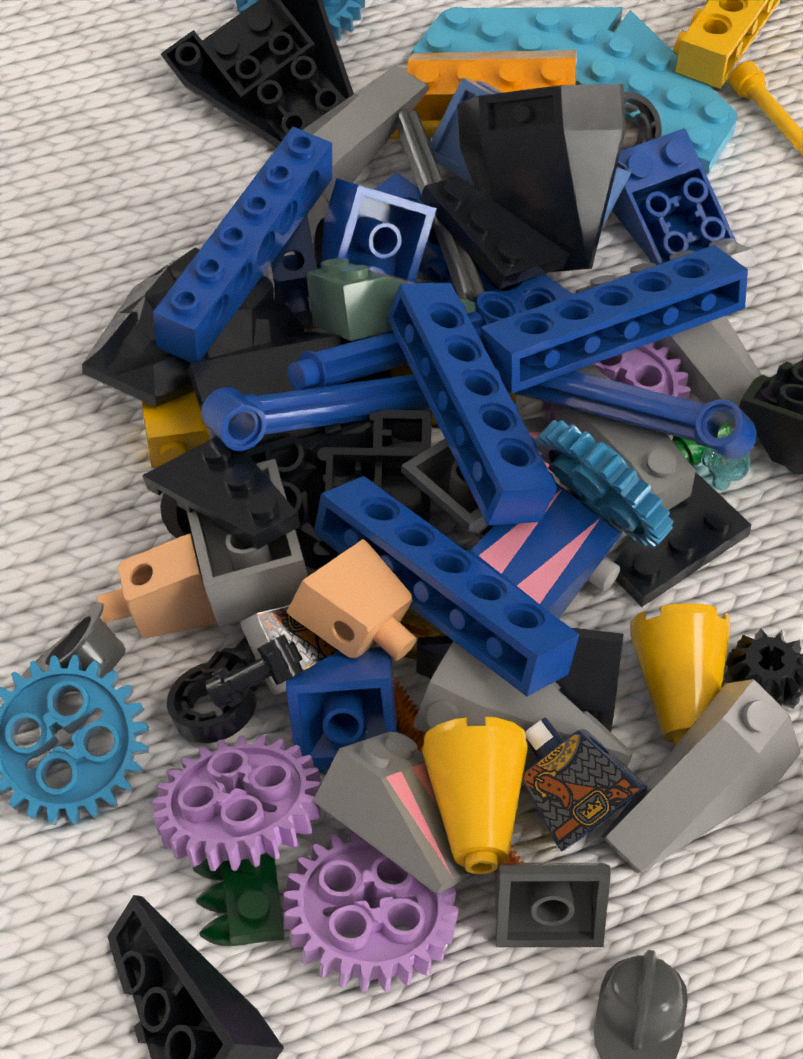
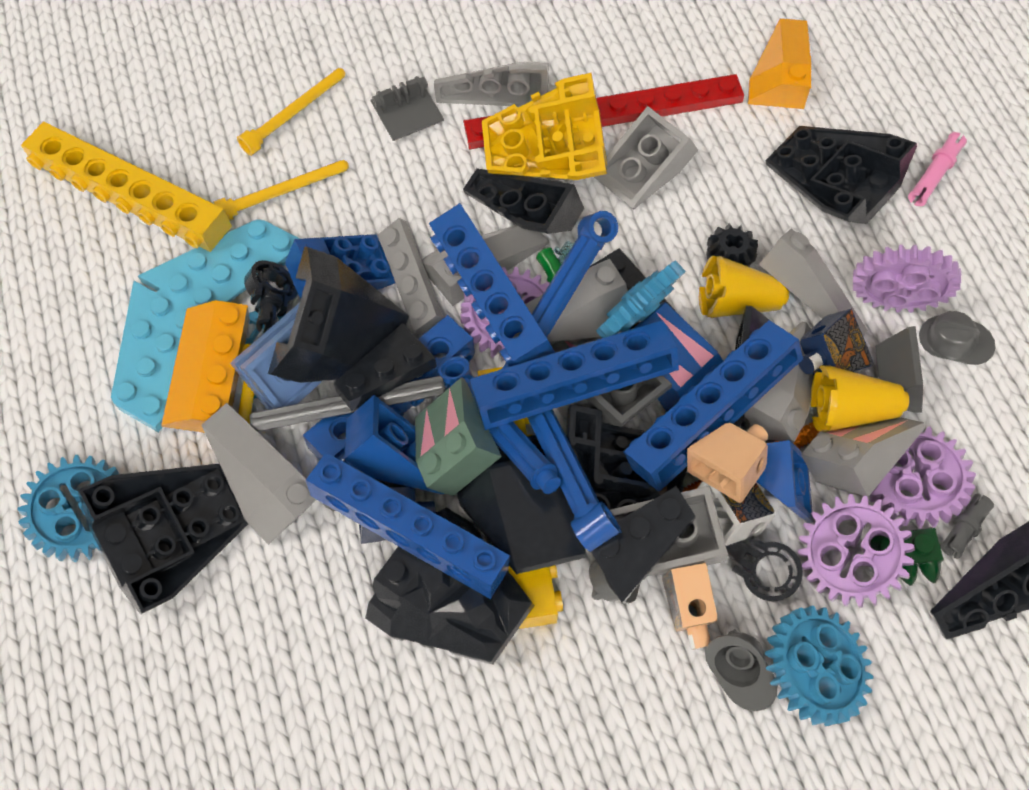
camera: 85 degrees left, 10 degrees up
black bar [205,634,304,708] -> none
none -> lavender gear [853,245,961,313]
none -> dark grey pin [940,494,994,559]

